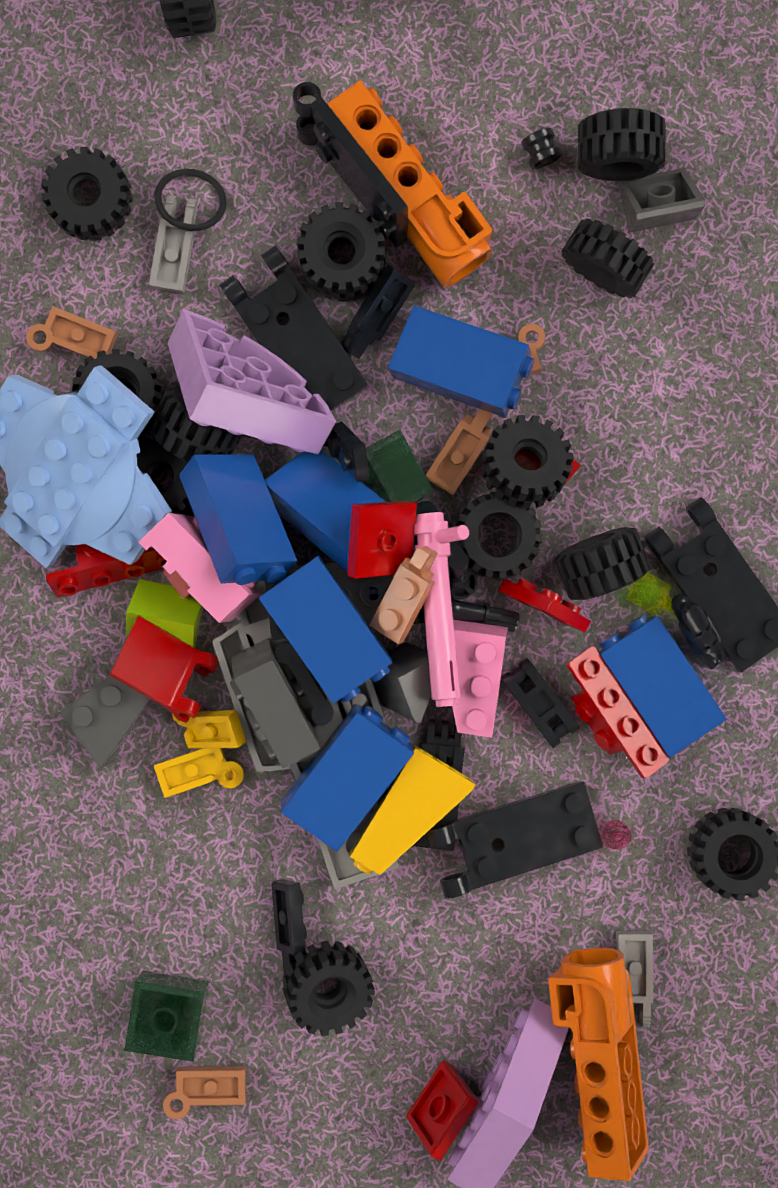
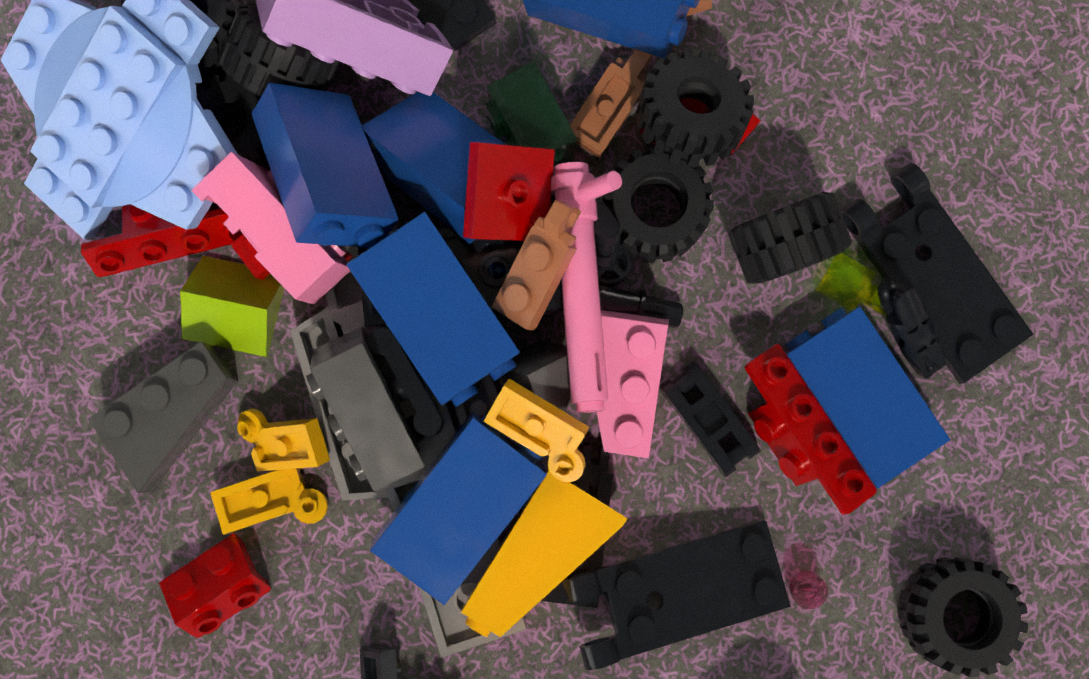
camera: 10 degrees left, 5 degrees down
red flag [109,616,219,723] -> none
black hinge [323,422,370,482] -> none
red plate [498,578,591,633] -> none
none -> red bracket [159,533,271,638]
none -> yellow hinge [483,379,589,482]

